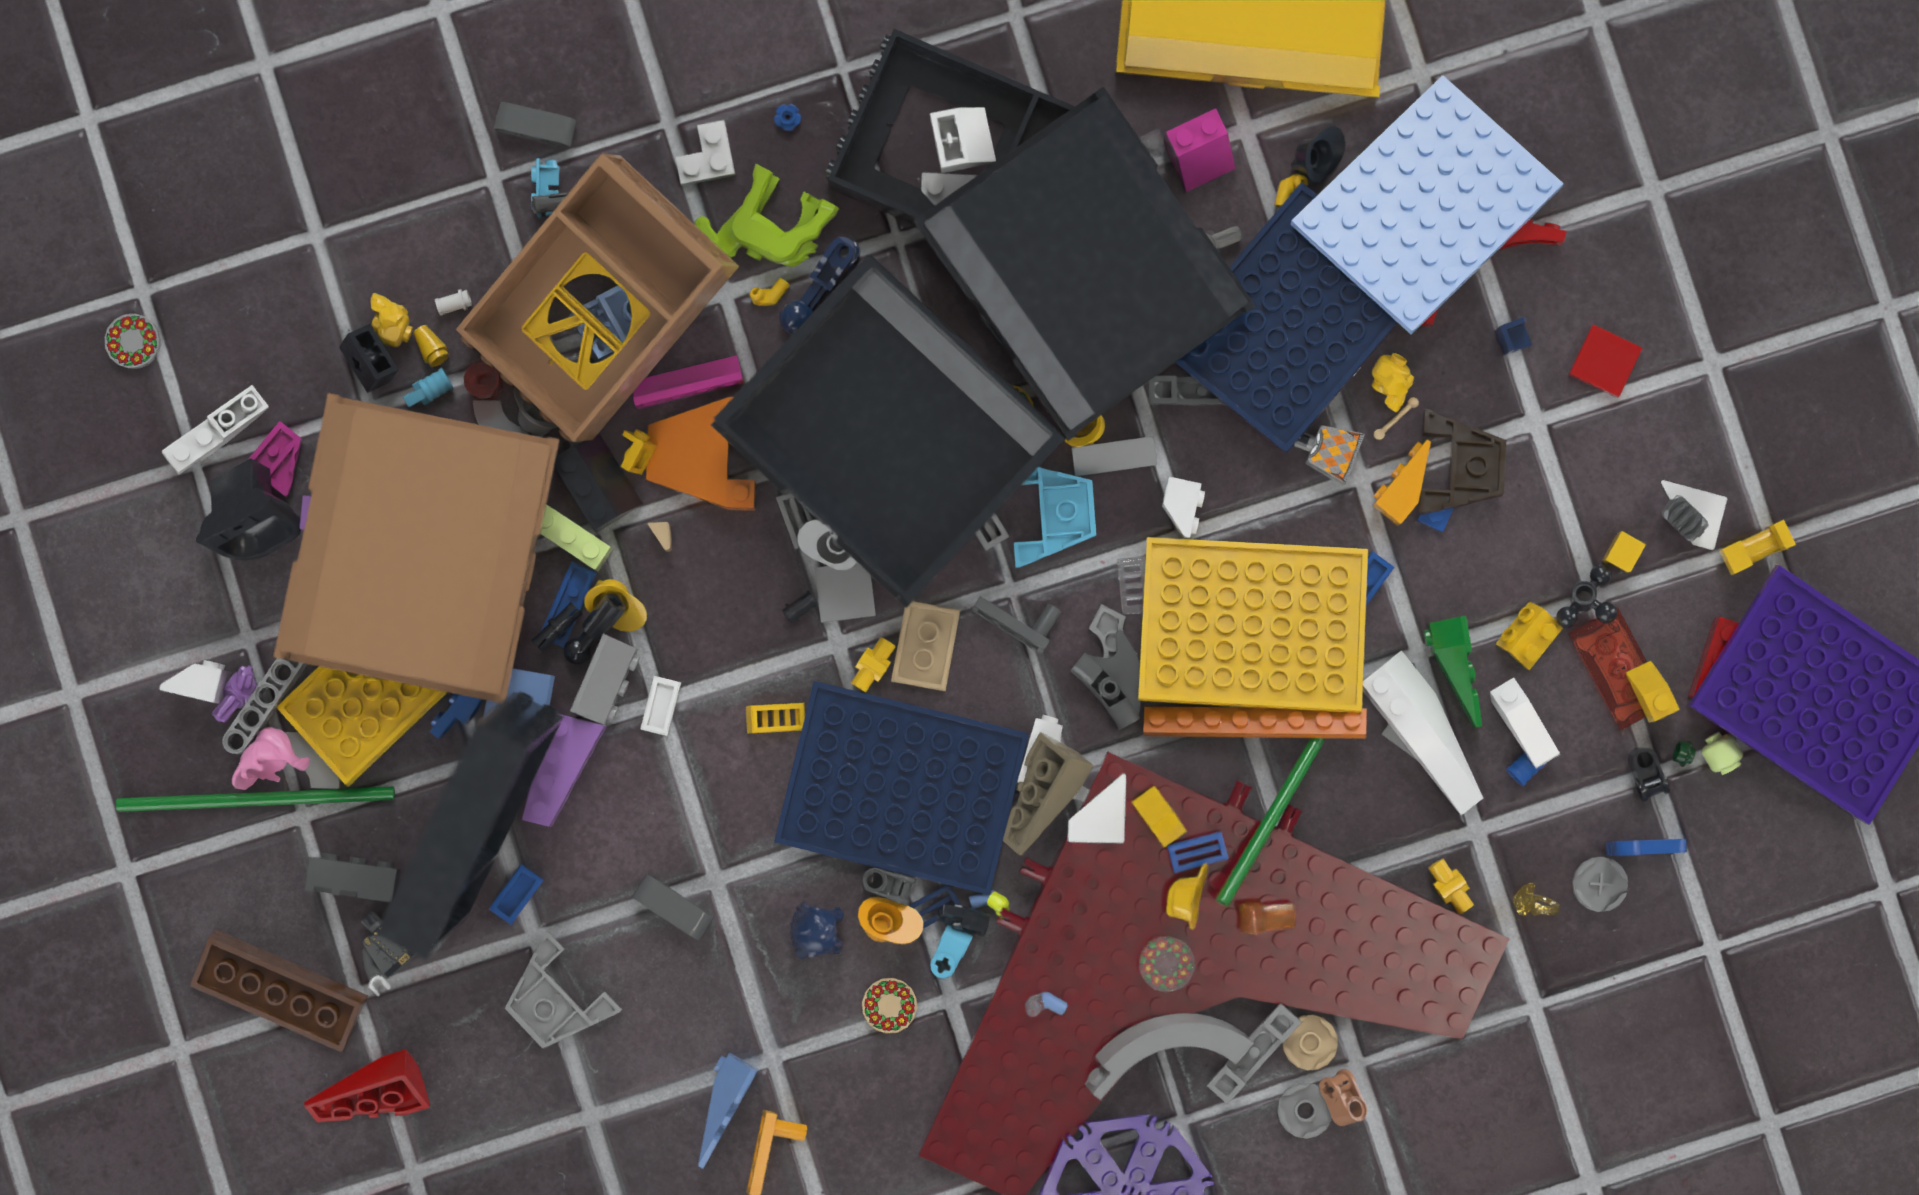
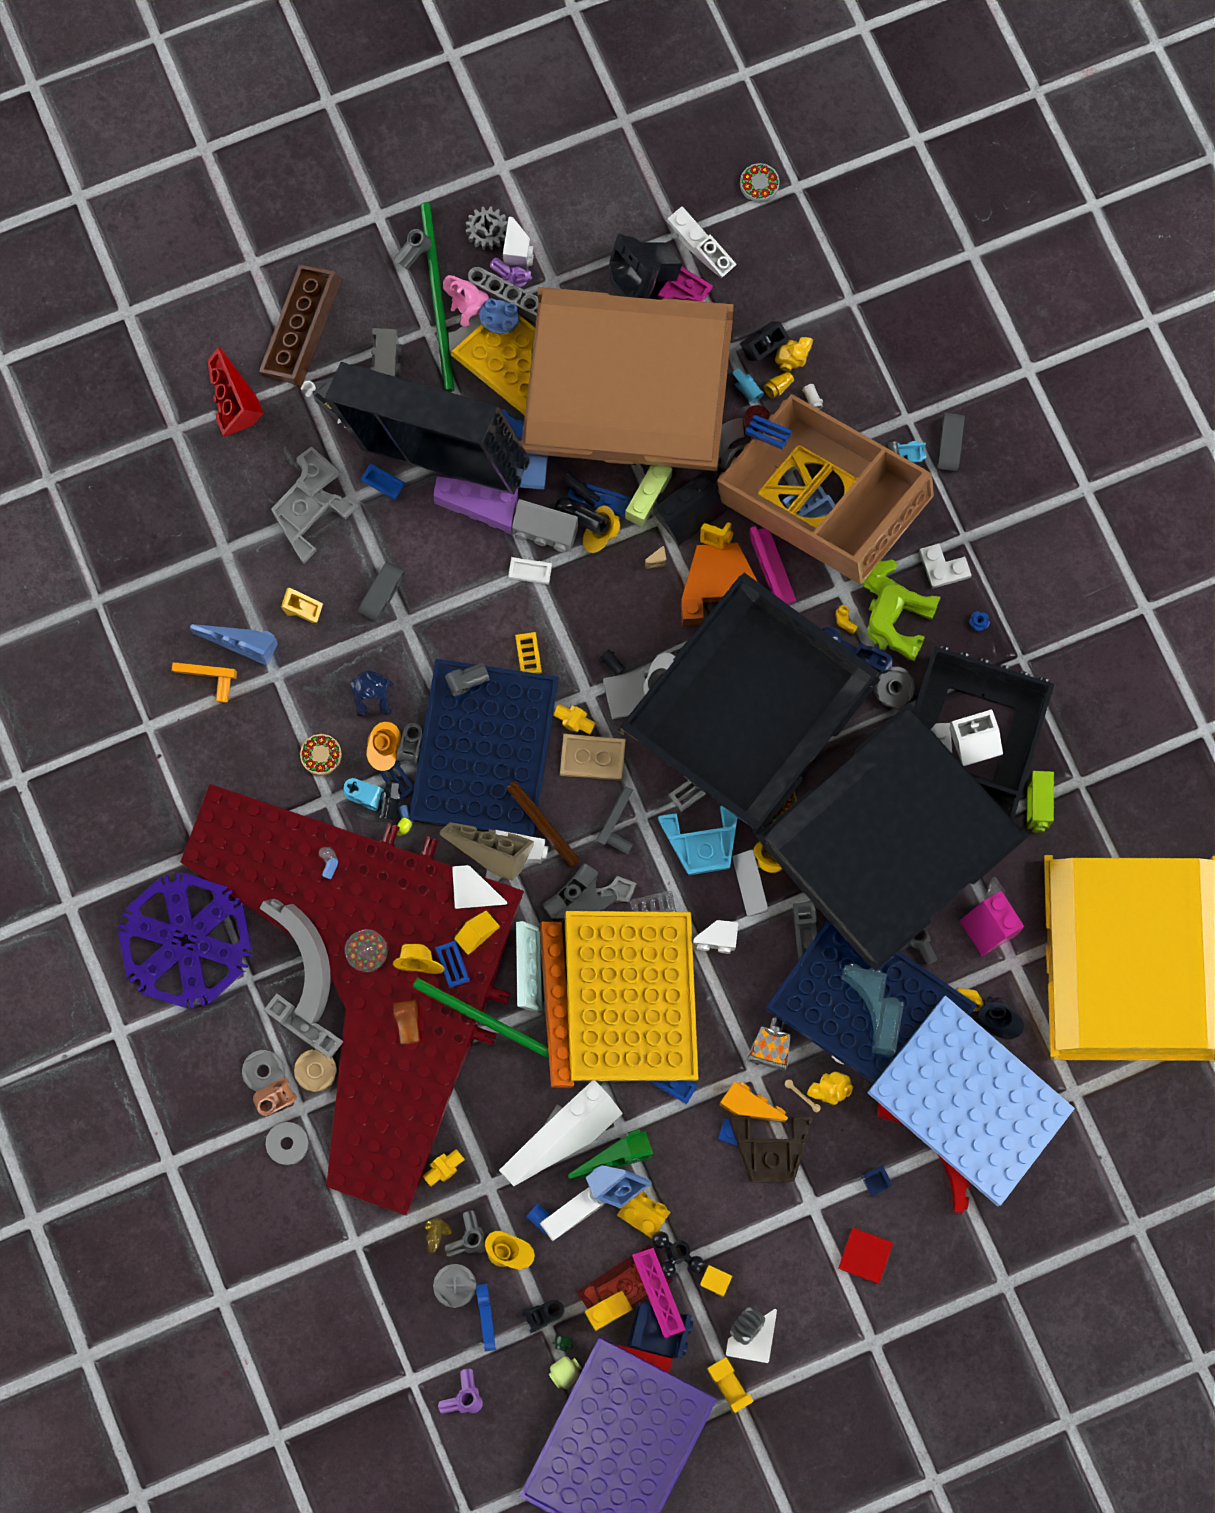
camera: 85 degrees right, 10 degrees down
none -> light grey tile [265,1122,309,1166]
none -> yellow slope [281,588,323,623]
none -> light grey tile [296,447,340,497]
none -> dark grey piece [393,229,432,270]
none -> medium lavender axle [438,1369,483,1414]
none -> dark grey piece [445,663,490,696]
none -> dark grey axle [445,1210,487,1257]
none -> light grey gear [466,206,508,250]
none -> medium blue dish [479,298,519,334]
none -> yellow piece [485,1231,535,1270]
none -> reddish brown axle [506,781,580,867]
none -> light aqua tile [516,921,543,1012]
none -> medium blue slope [586,1165,652,1208]
none -> dark blue panel [627,1302,693,1359]
none -> dark pink fence [632,1248,686,1339]
none -> blue tile [745,415,792,450]
none -> clear light blue arch [841,964,904,1057]
none -> light grey tile [874,667,915,708]
none -> lime window [1027,771,1054,833]

